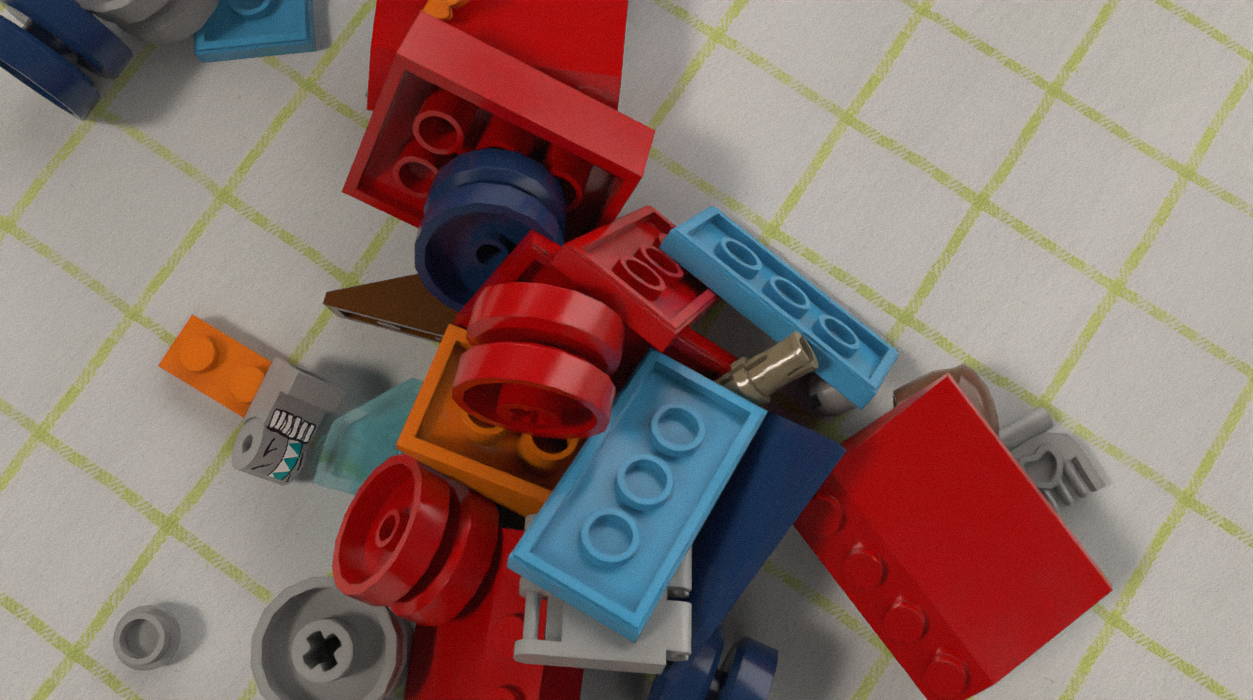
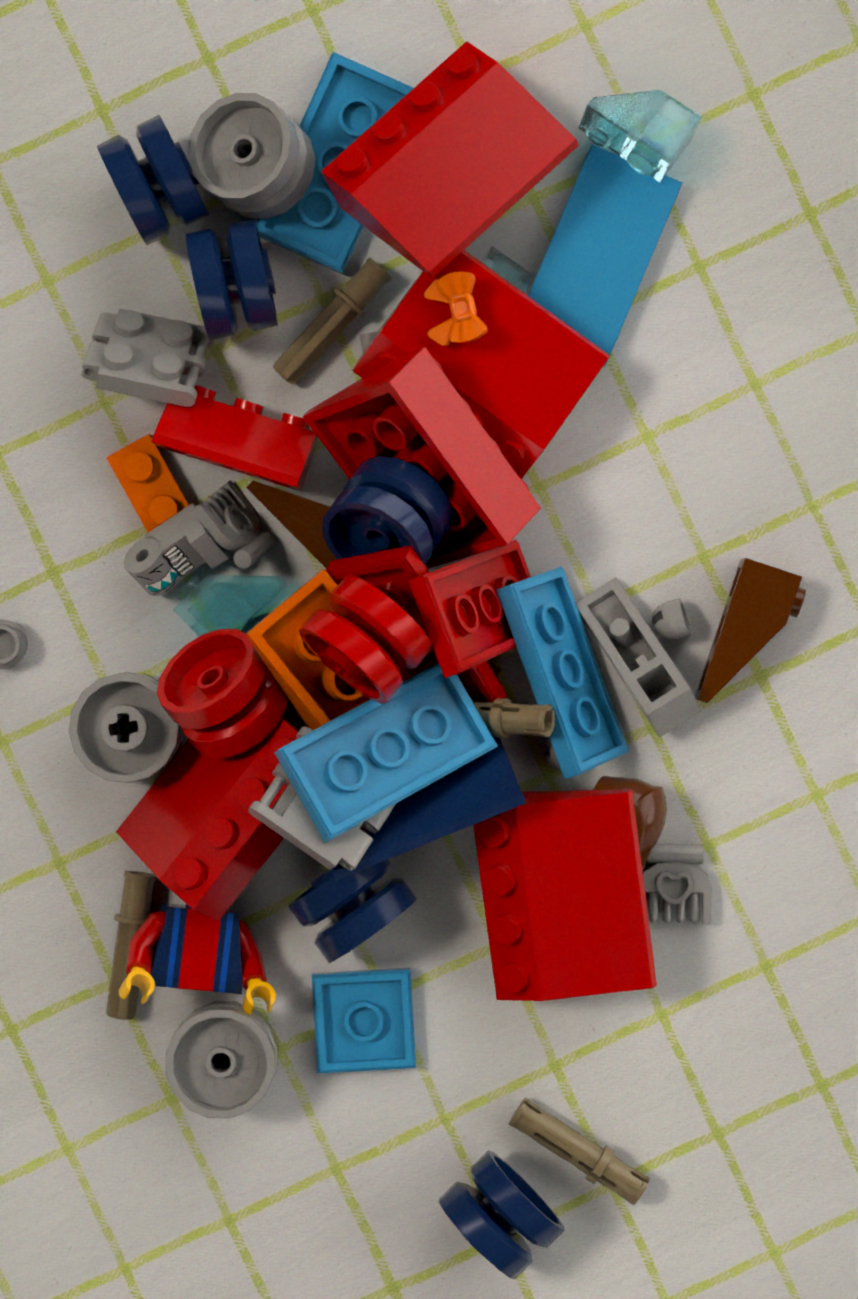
camera: 25 degrees right, 10 degrees up
none -> light grey plate [81,309,214,407]
none -> red slope [151,385,318,492]
none -> dark blue wheel [185,219,278,341]
none -> light grey piece [191,480,274,569]
none -> dark tan axle [273,257,392,384]
none -> light grey slope [576,577,701,738]
none -> light grey hinge [652,598,691,640]
none -> reddish brown slope [695,558,806,703]

